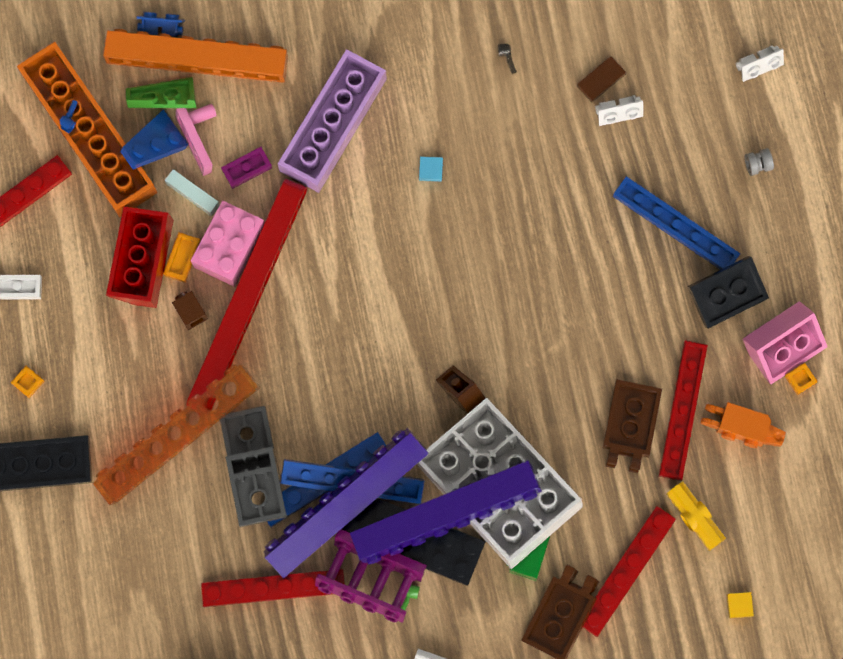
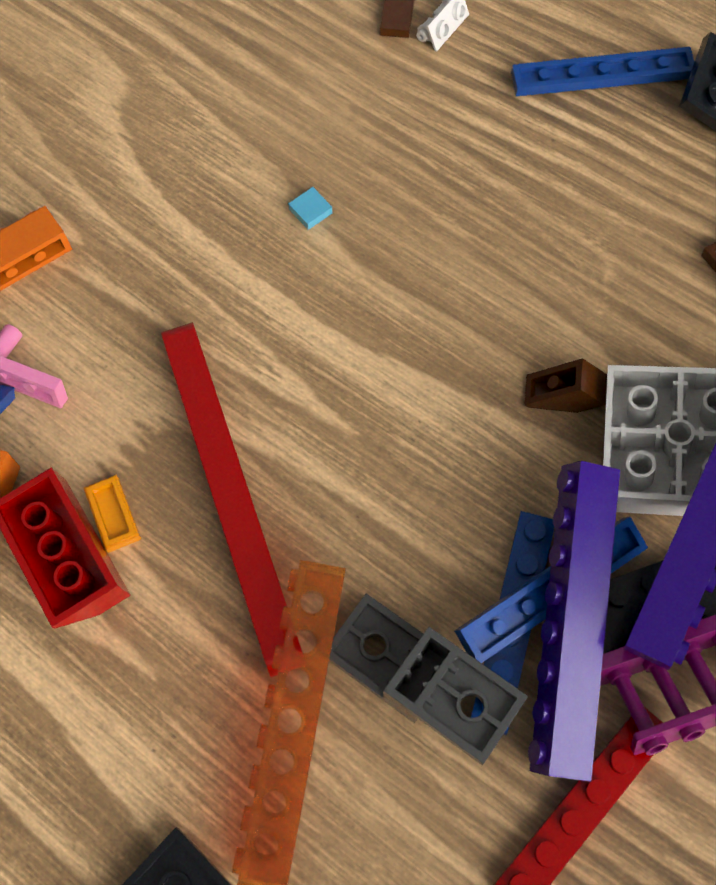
camera: 40 degrees left, 10 degrees down
light orange tile [10,365,45,398] -> none
light aqua piece [165,169,220,216] -> none
reddish brown brick [172,291,208,331] -> none
bright pink brick [191,200,265,287] -> none
magenta plate [221,147,272,189] -> none
lavender brick [278,49,387,193] -> none
clear smoke hand [498,43,517,74] -> none

